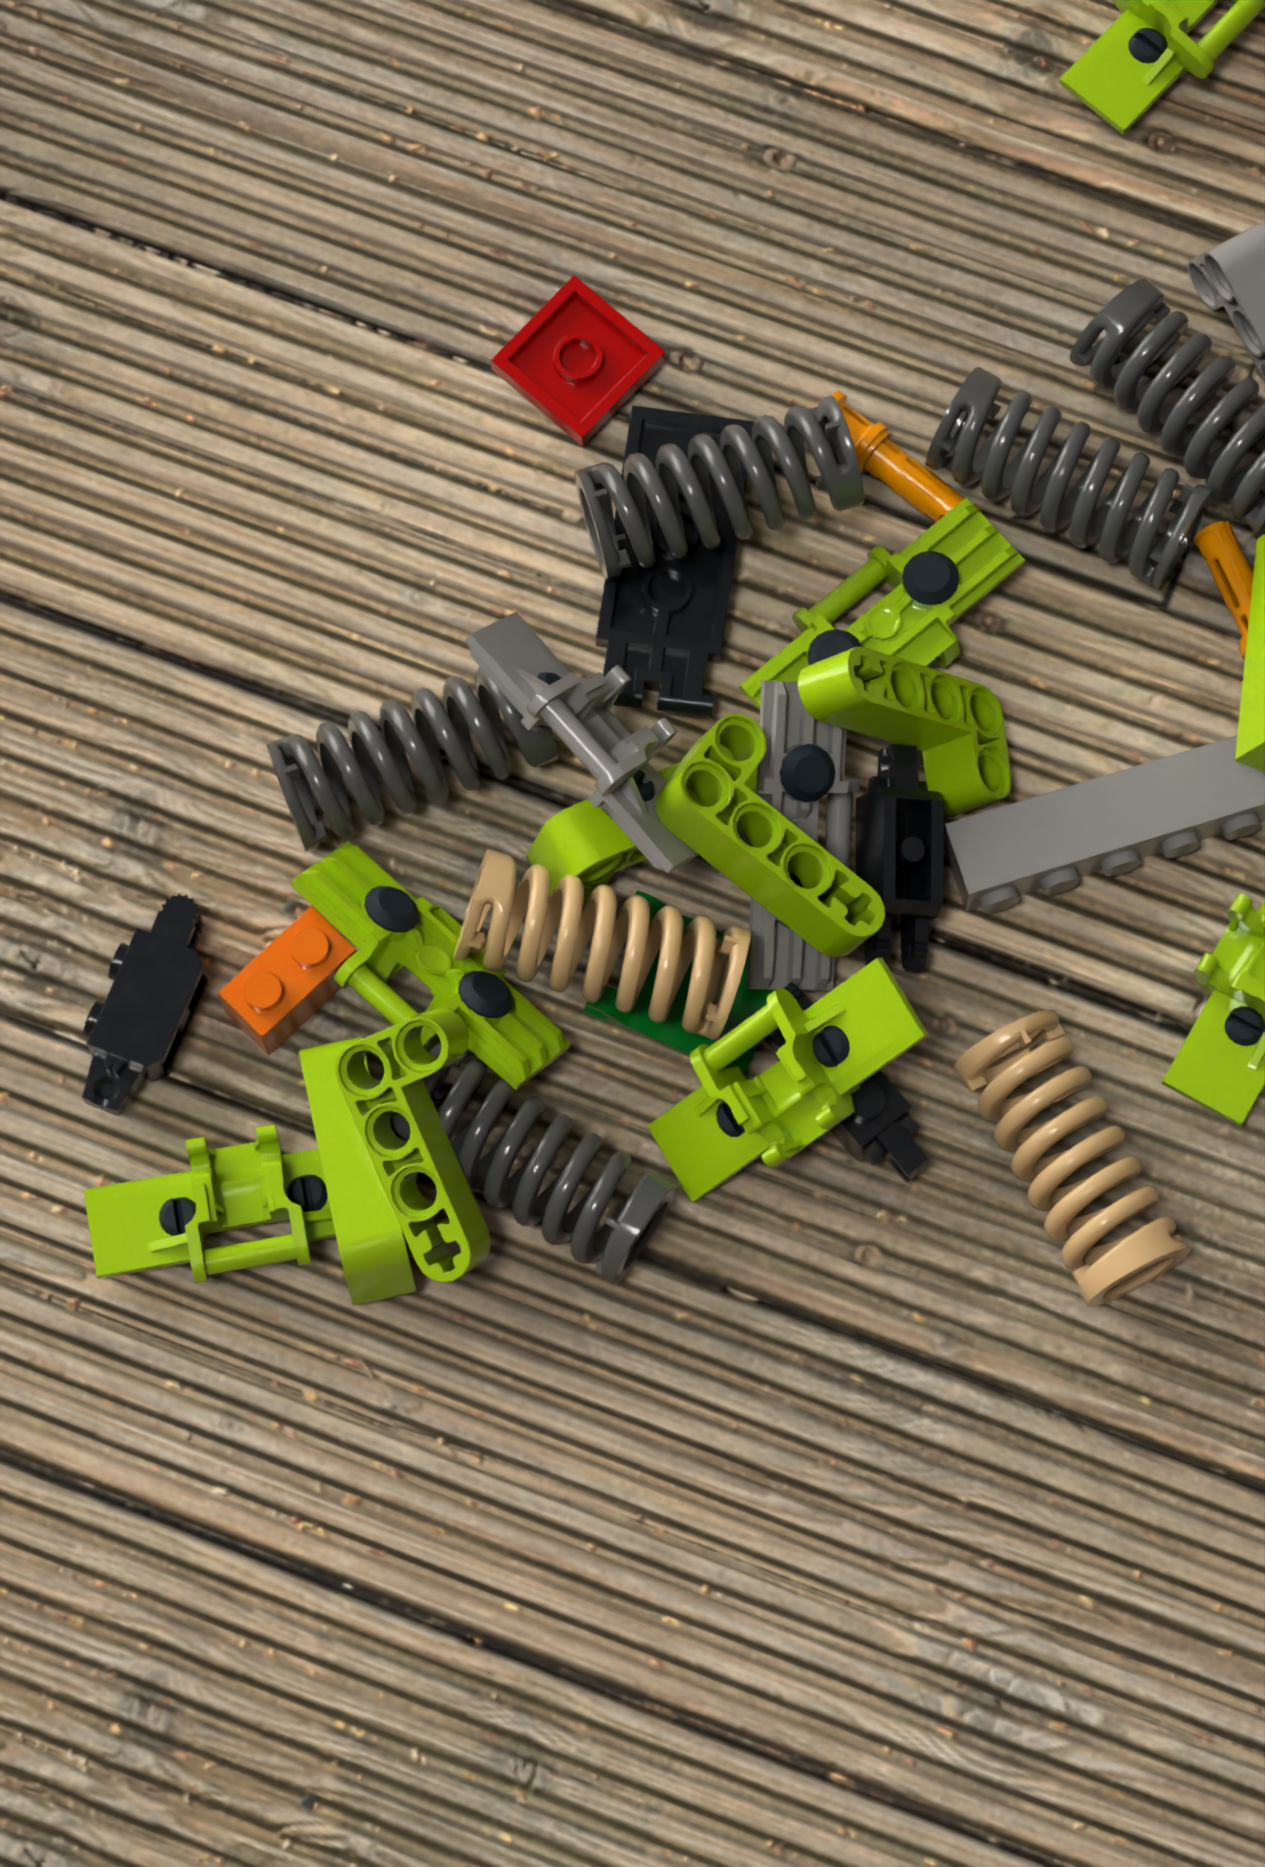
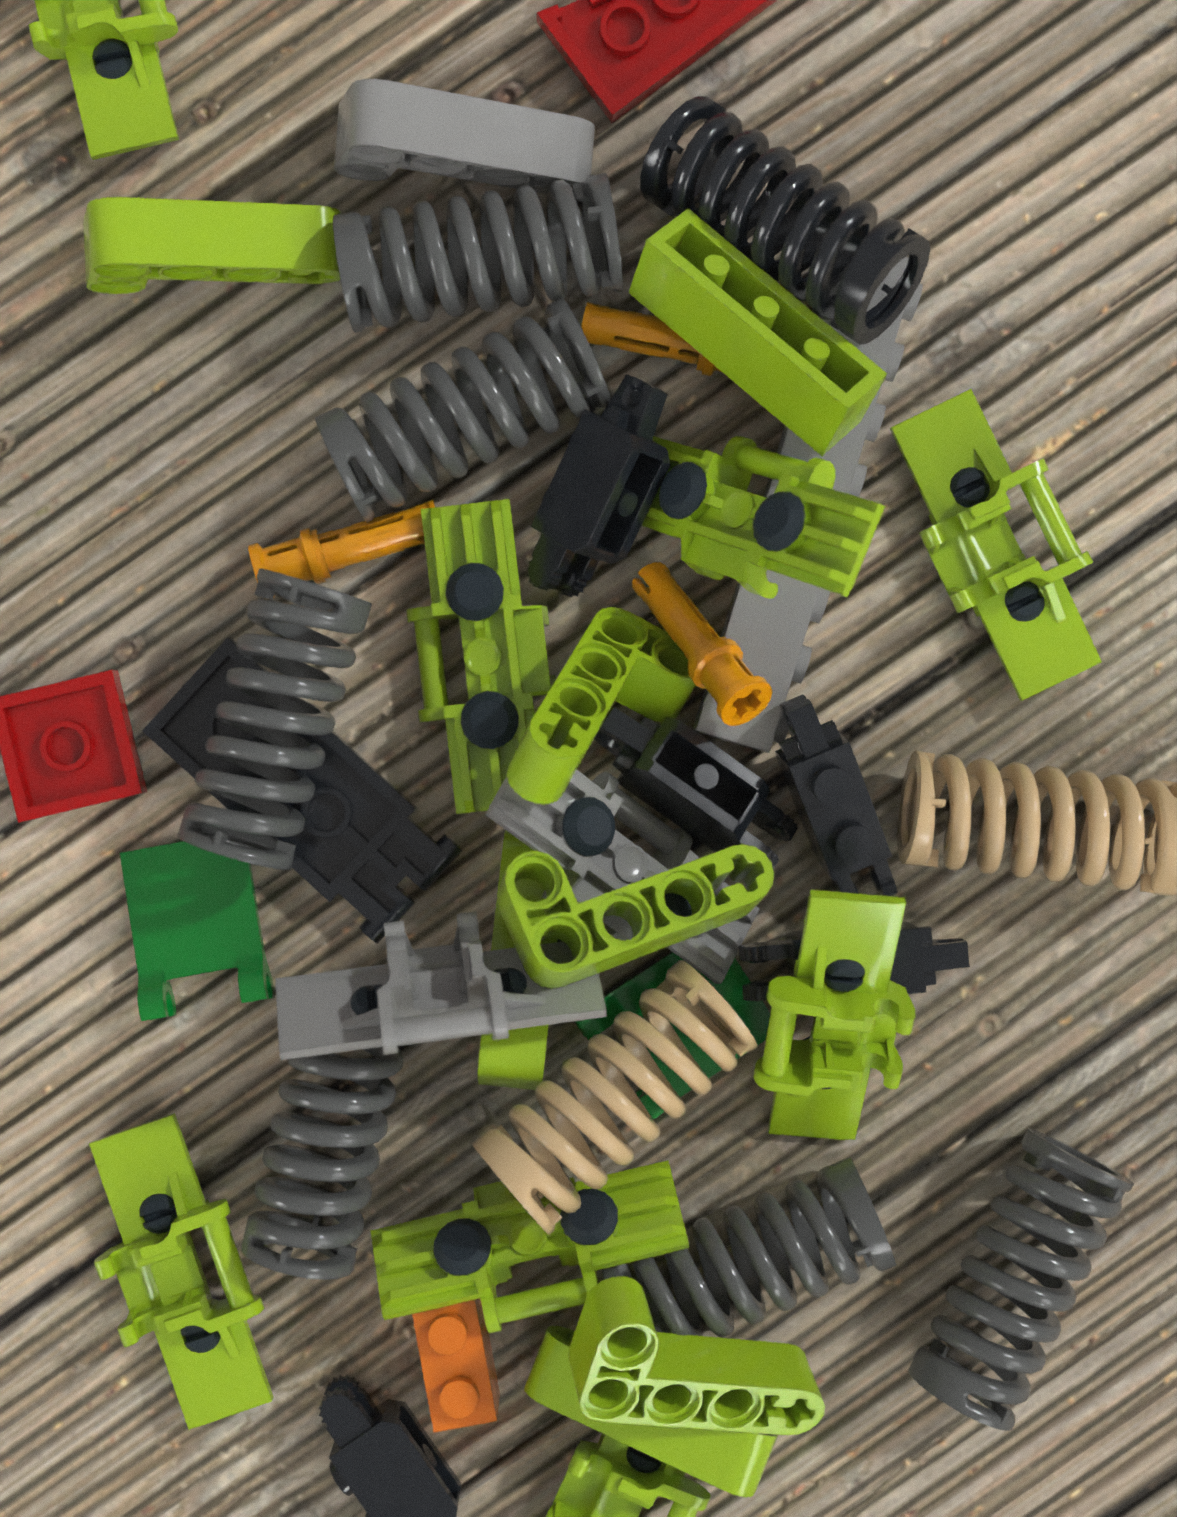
camera: 55 degrees left, 15 degrees up
none -> lime beam [83,197,341,294]
none -> lime piece [89,1113,274,1430]
none -> green flag [120,841,275,1021]
none -> black hinge [526,374,670,597]
none -> light orange pin [632,562,772,726]
none -> lime piece [642,435,885,599]
none -> black hinge [775,694,898,896]
none -> dark grey piece [908,1128,1134,1431]

